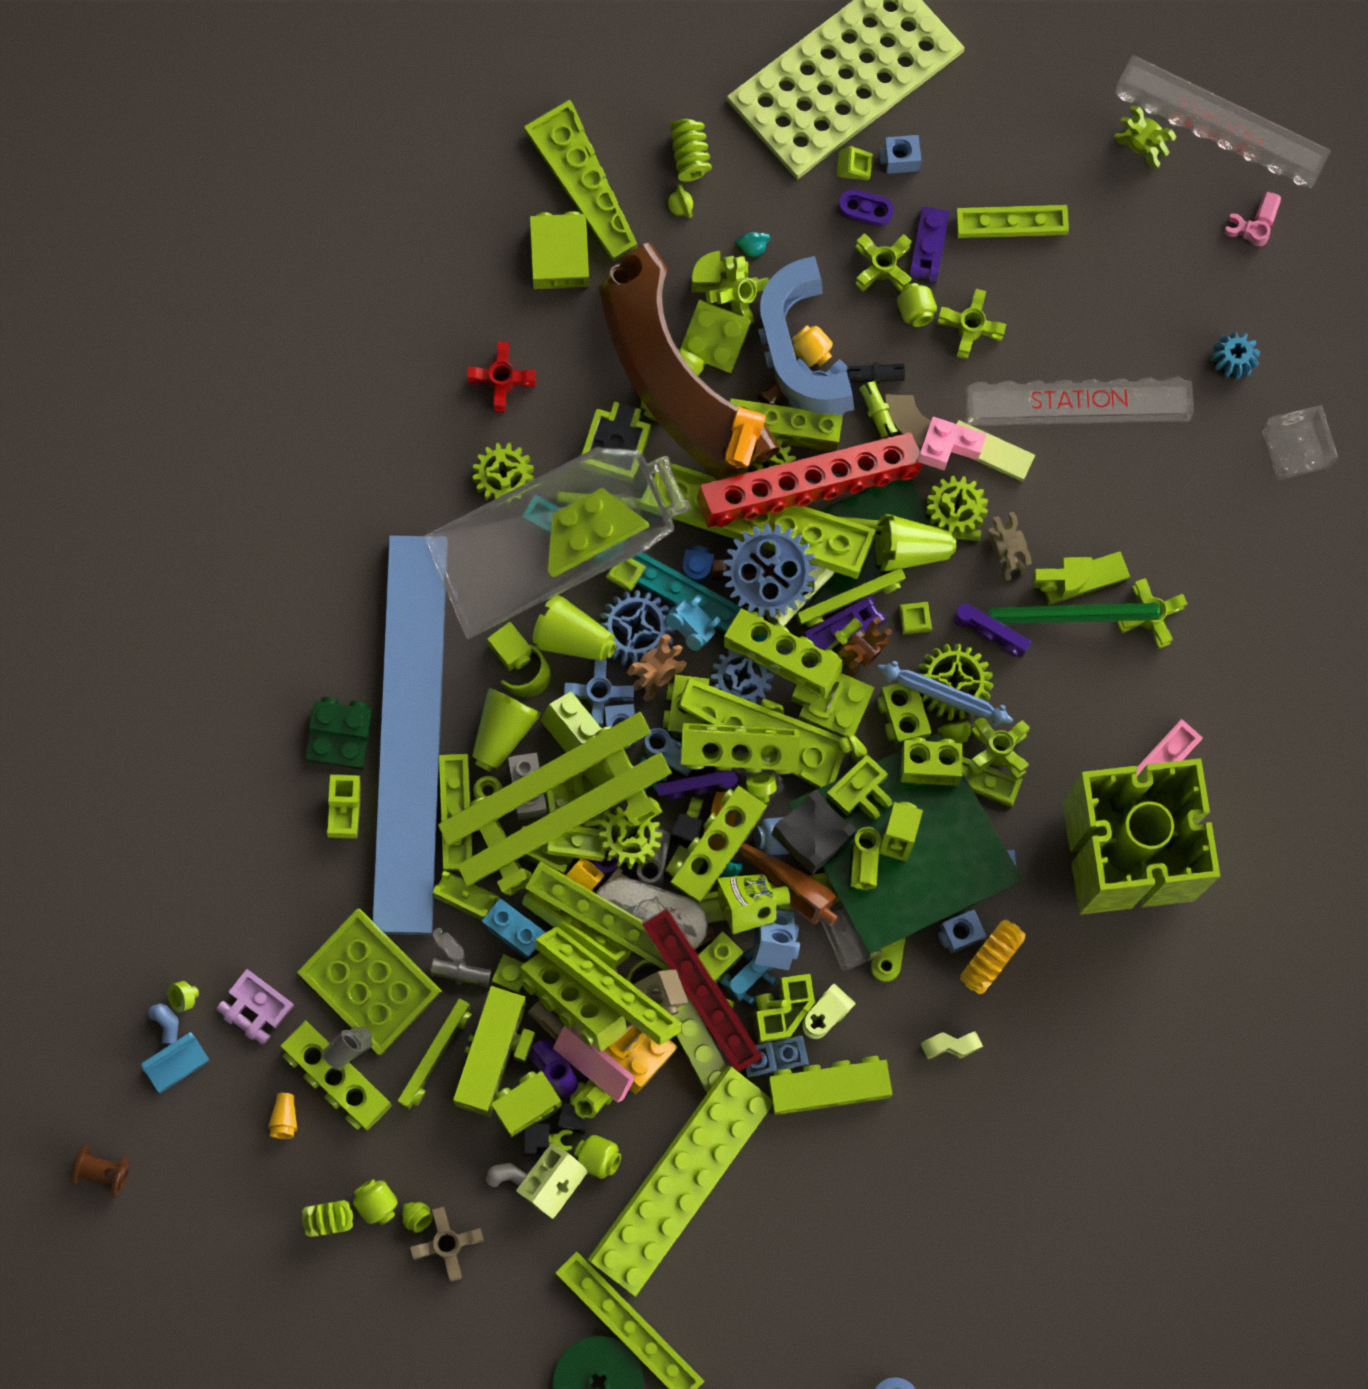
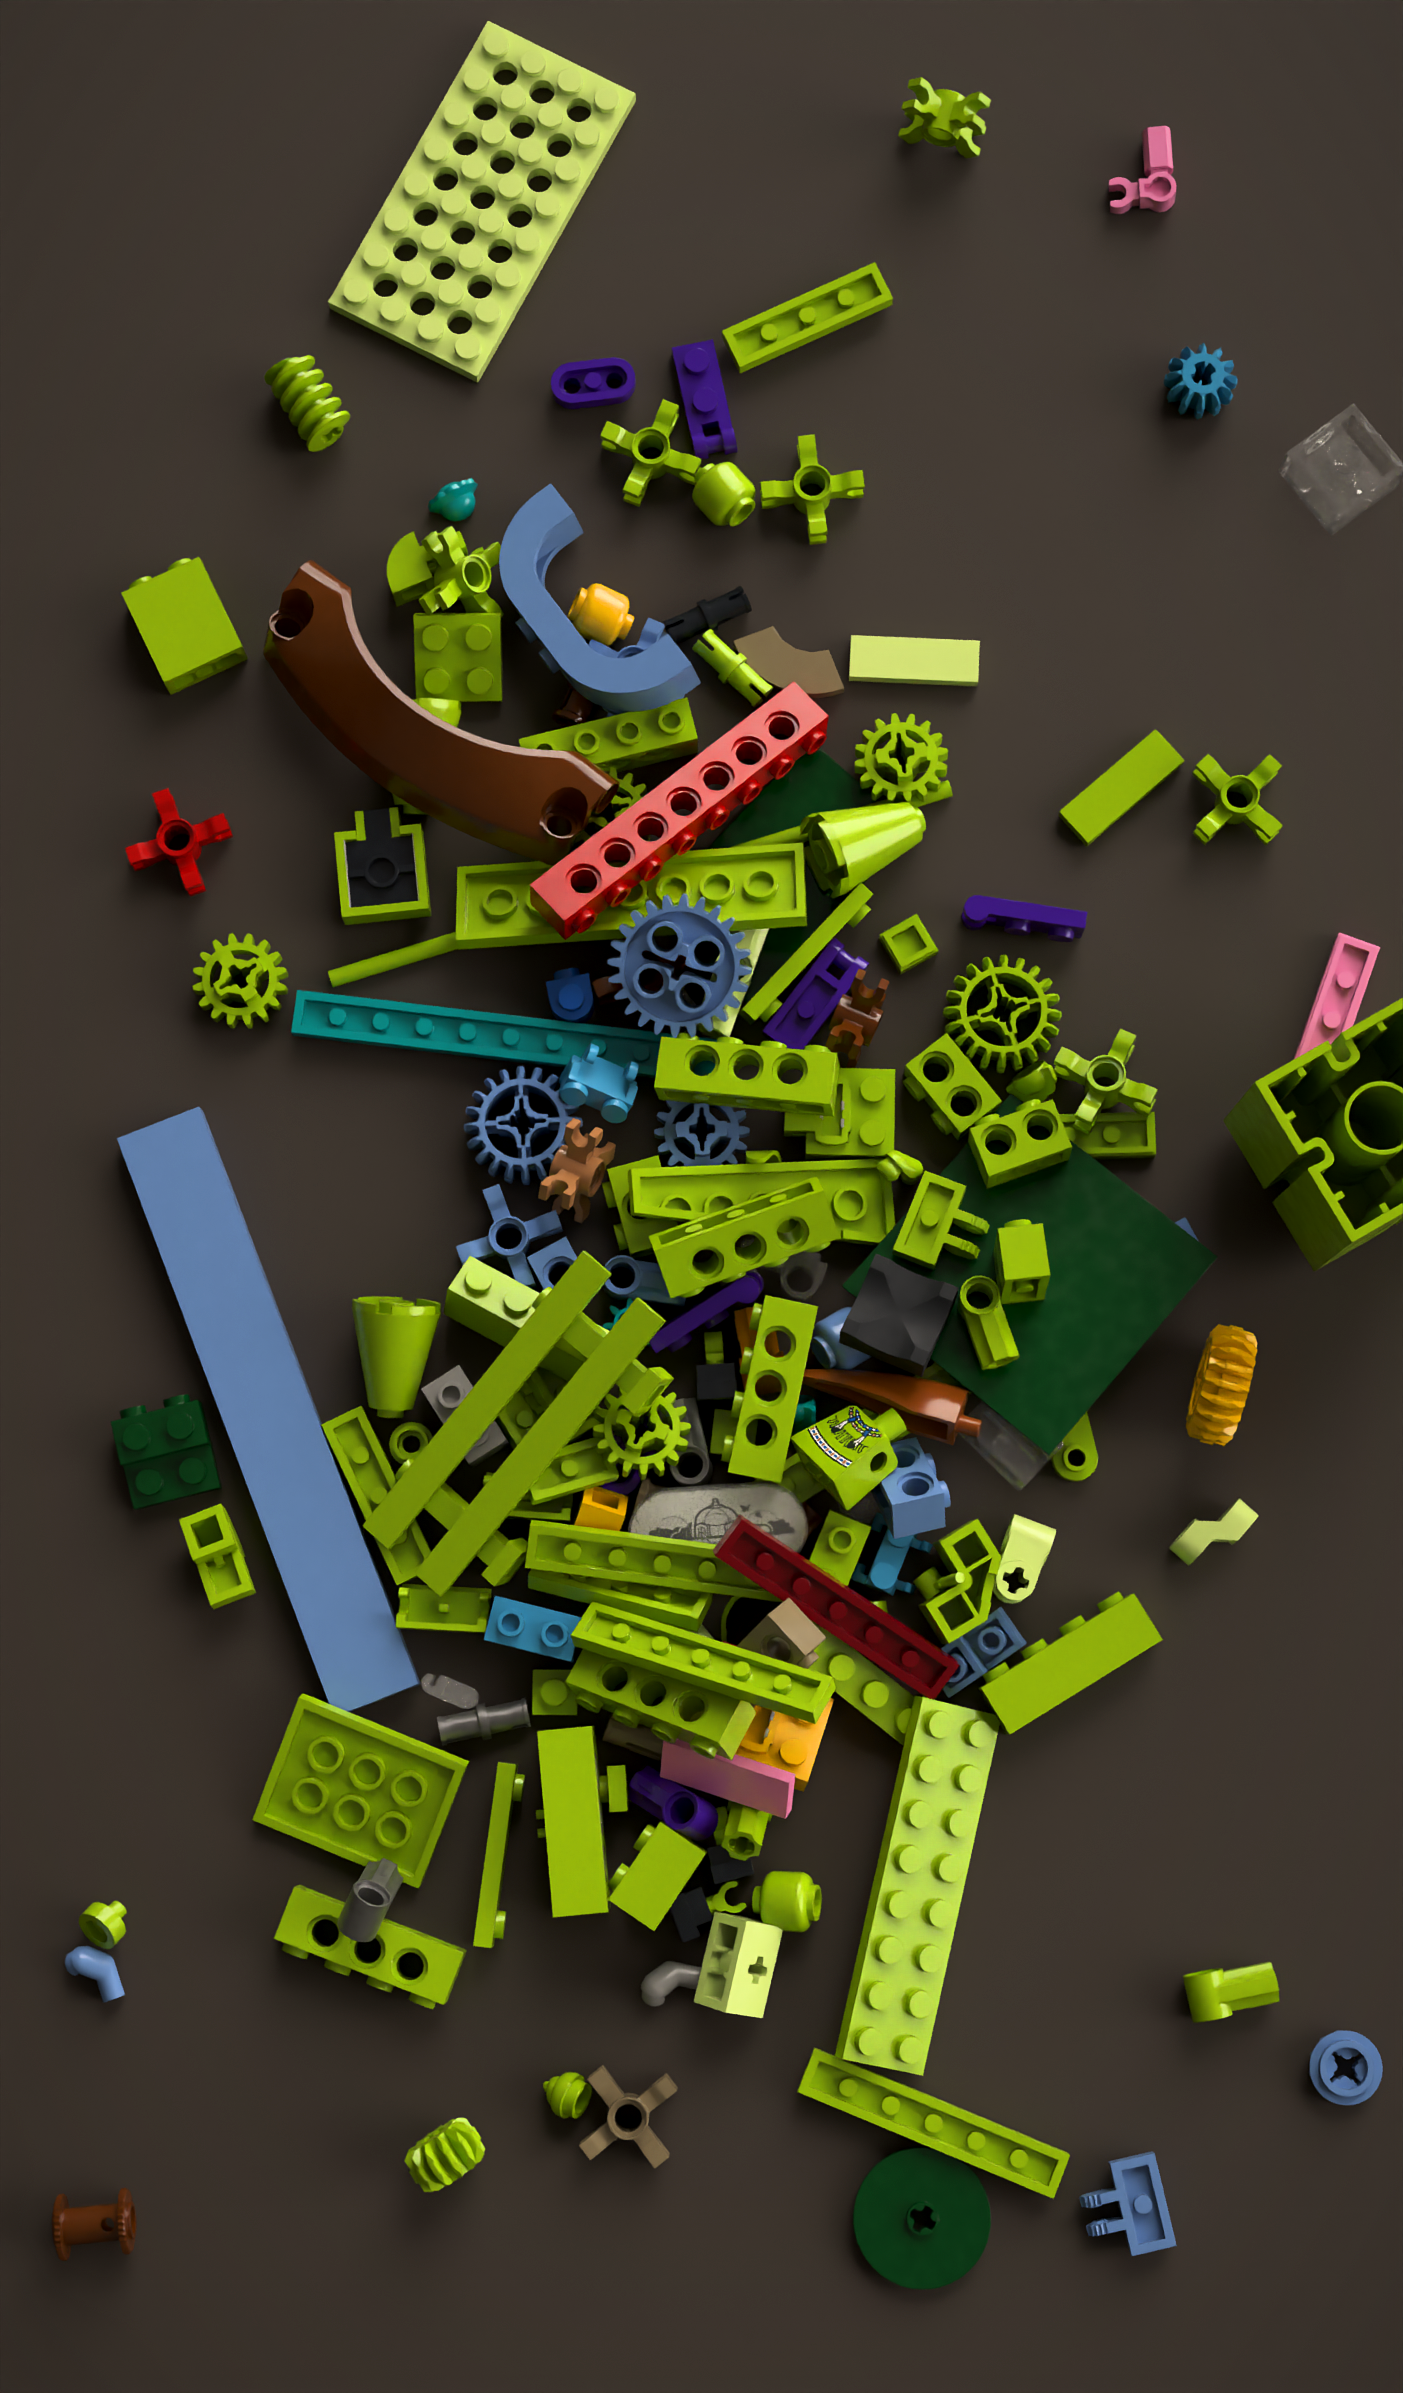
camera: 15 degrees left, 5 degrees up
dark azure panel [140,1032,210,1093] -> none
lavender plate [216,969,294,1045] -> none
yellow cone [268,1093,297,1139] -> none
lime head [353,1179,398,1225] -> none
clear windscreen [424,447,690,639] -> none
lime brick [487,622,532,672] -> none
lime helmet [500,645,551,697] -> none
lime wing [524,100,637,262] -> none
lime cone [533,595,616,661] -> none
lime wing [548,488,650,578] -> none
lime tile [606,553,645,593] -> none
lime piece [668,184,693,218] -> none
light orange piece [724,407,766,468] -> none
lime tile [746,773,777,803] -> none
lime piece [813,617,863,665] -> none
lime slope [836,146,873,181] -> none
medium blue wheel [877,661,1013,727] -> none
medium blue brick [879,135,921,174] -> none
bright pink plate [917,417,986,471] -> none
medium blue brick [938,909,986,954] -> none
clear brick [964,377,1194,426] -> none
dark tan pin [988,512,1032,581] -> none
green axle [988,603,1160,624] -> none
lime brick [1032,557,1092,598] -> none
clear brick [1114,55,1331,188] -> none
none -> lime piece [1183,1962,1280,2023]

